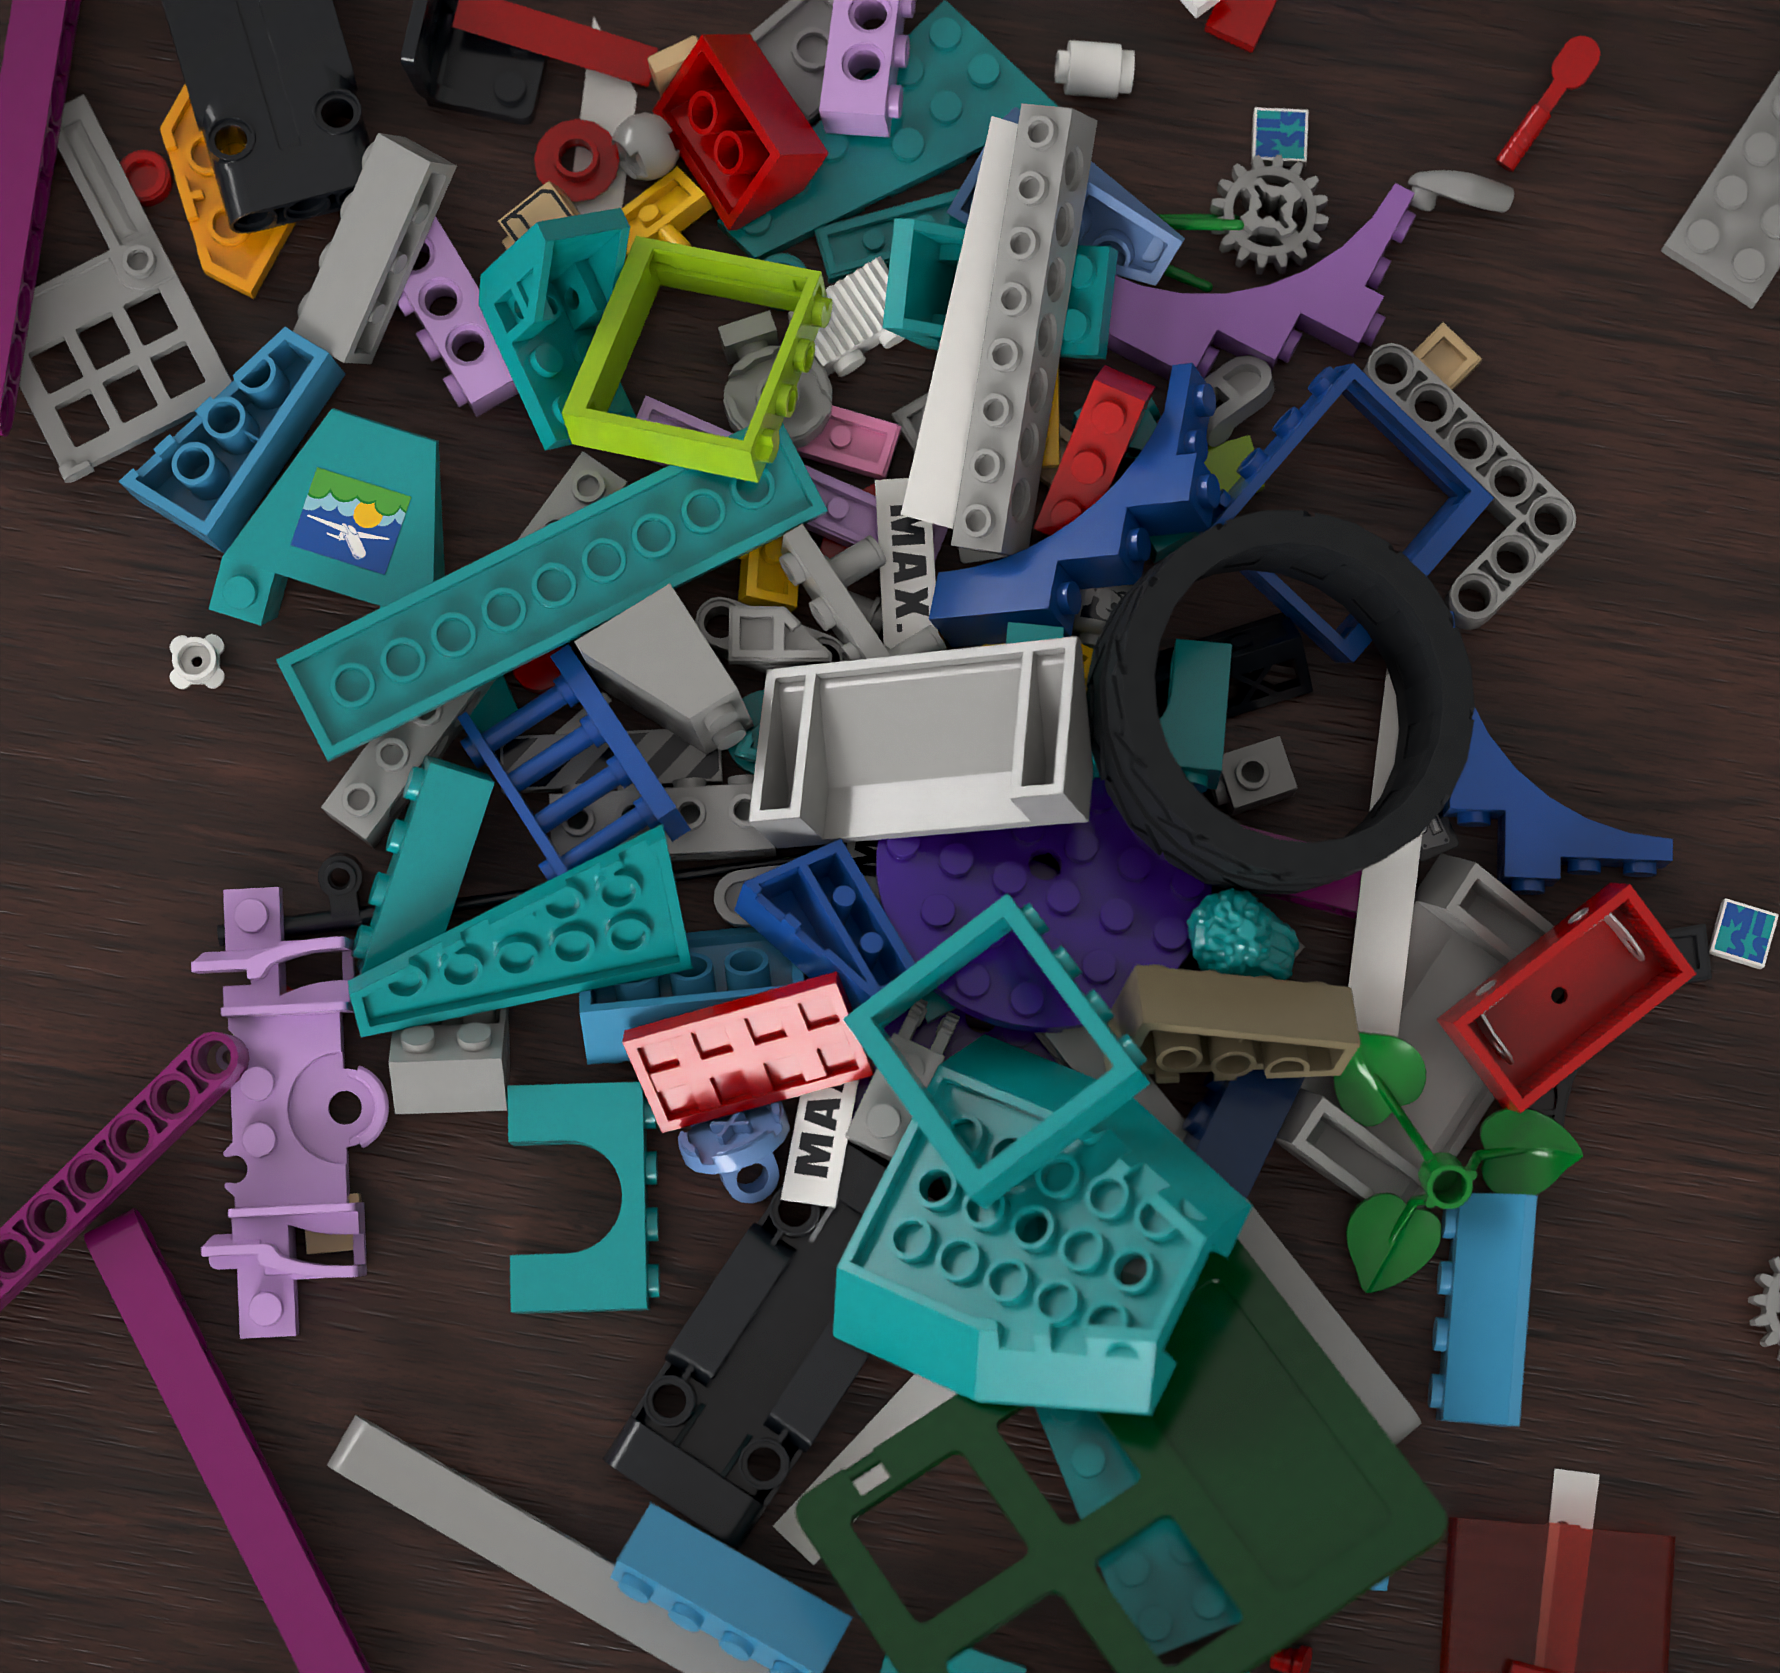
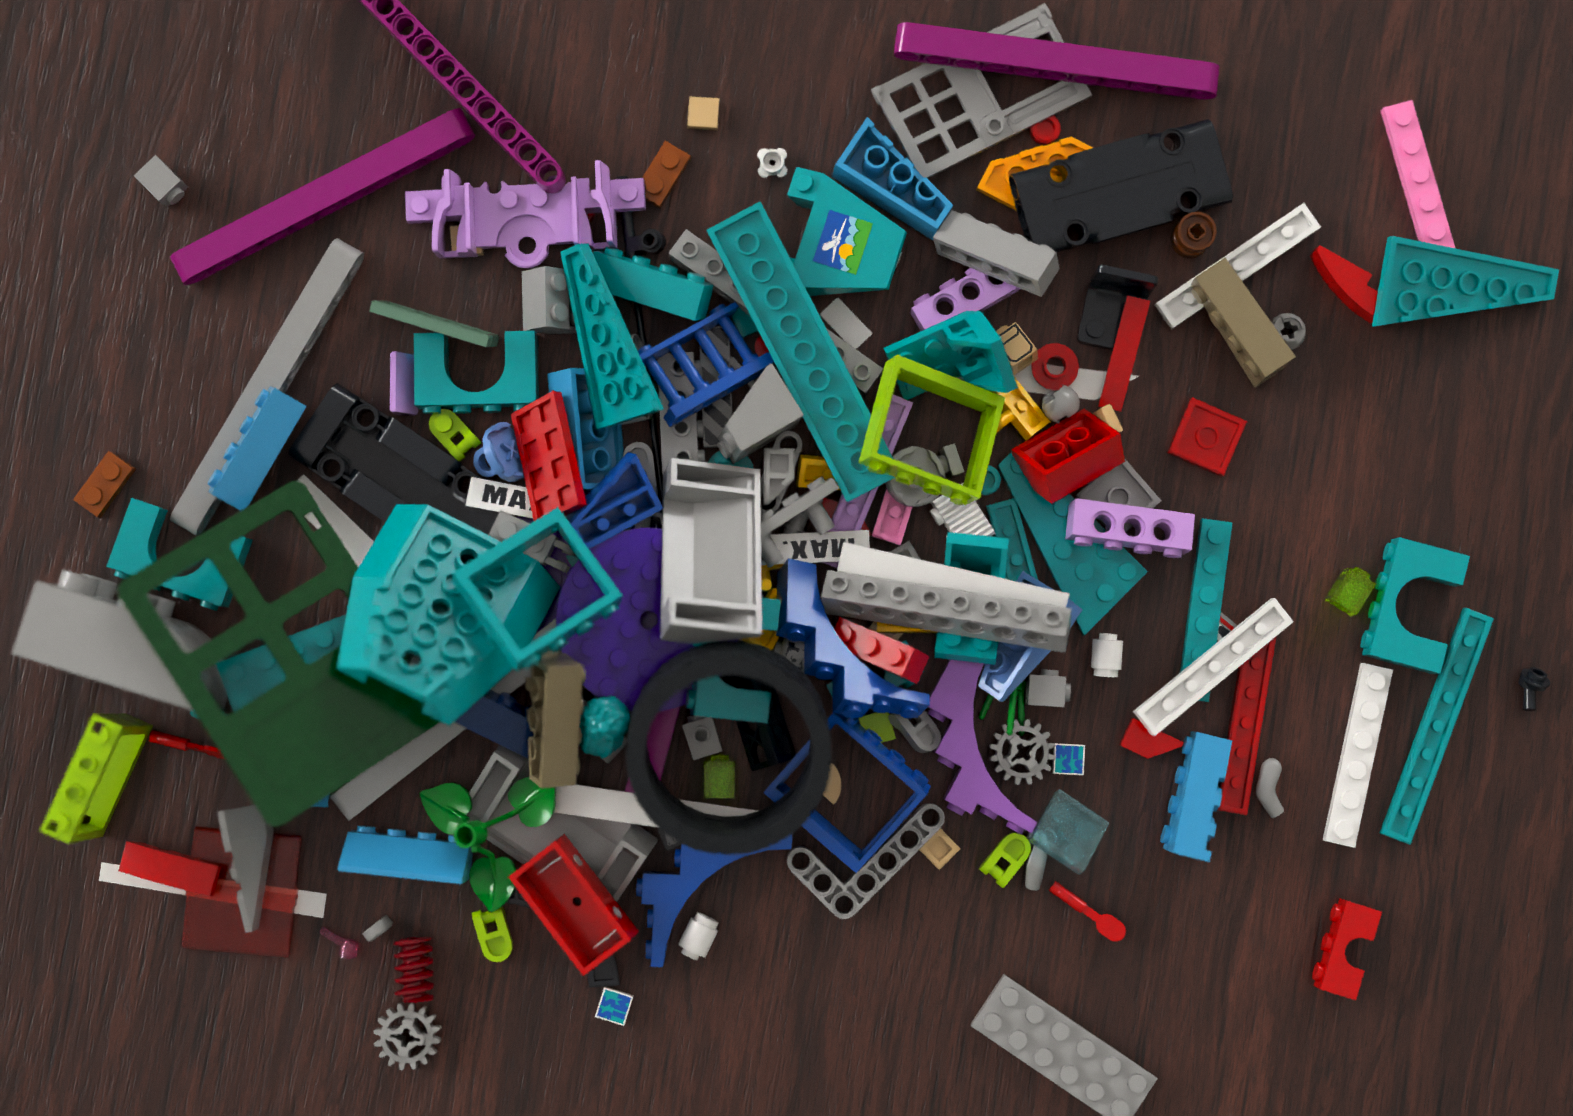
camera: 85 degrees right, 5 degrees up
none -> light grey wedge [218,805,274,933]
none -> clear pink hand [319,927,359,959]
none -> light grey tile [362,915,393,942]
none -> sand green tile [369,300,500,347]
none -> lavender slope [390,351,418,415]
none -> dark red piece [394,937,434,1003]
none -> lime plate [429,409,481,462]
none -> lime plate [472,906,514,962]
none -> dark orange plate [642,141,691,209]
none -> white brick [678,912,719,960]
none -> tan tile [687,96,719,130]
none -> clear neon green brick [704,755,735,798]
none -> white sticker [820,298,872,349]
none -> lime plate [979,832,1031,888]
none -> light grey brick [1025,669,1071,707]
none -> clear light blue plate [1028,789,1109,875]

